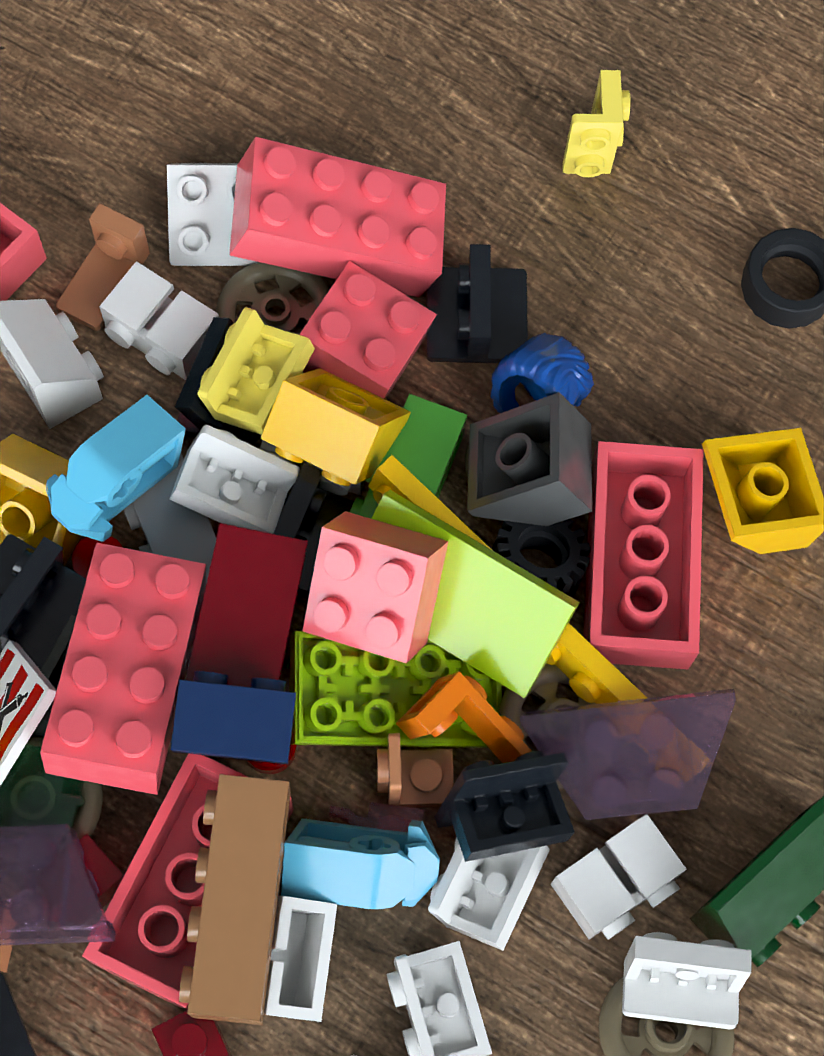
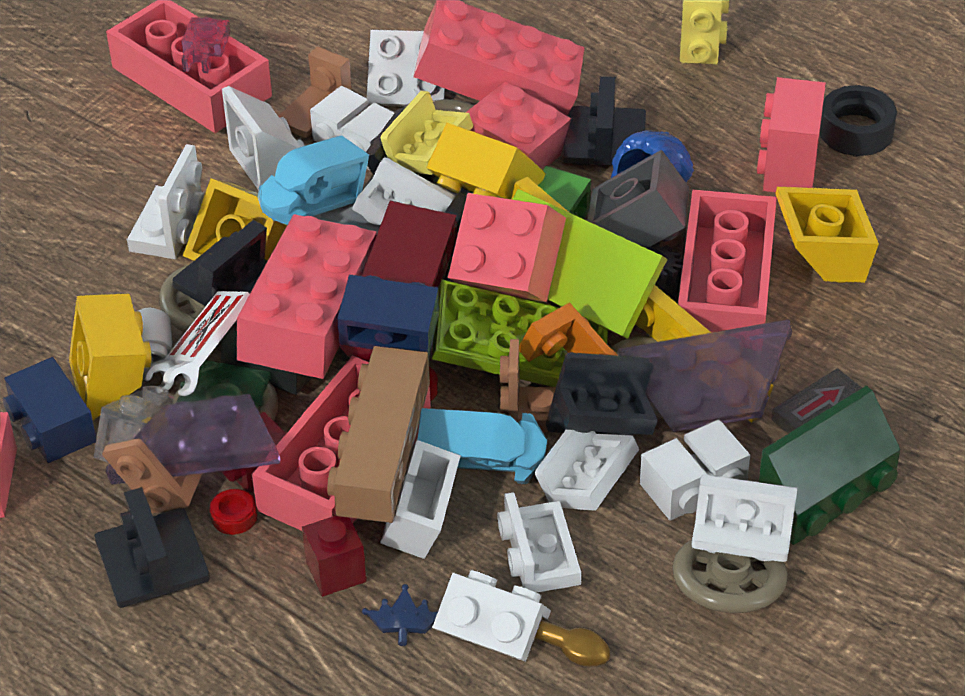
camera: 10 degrees right, 25 degrees down
none -> red tile [210,489,257,535]
none -> coral brick [757,77,826,192]
none -> clear smoke tile [771,368,862,434]

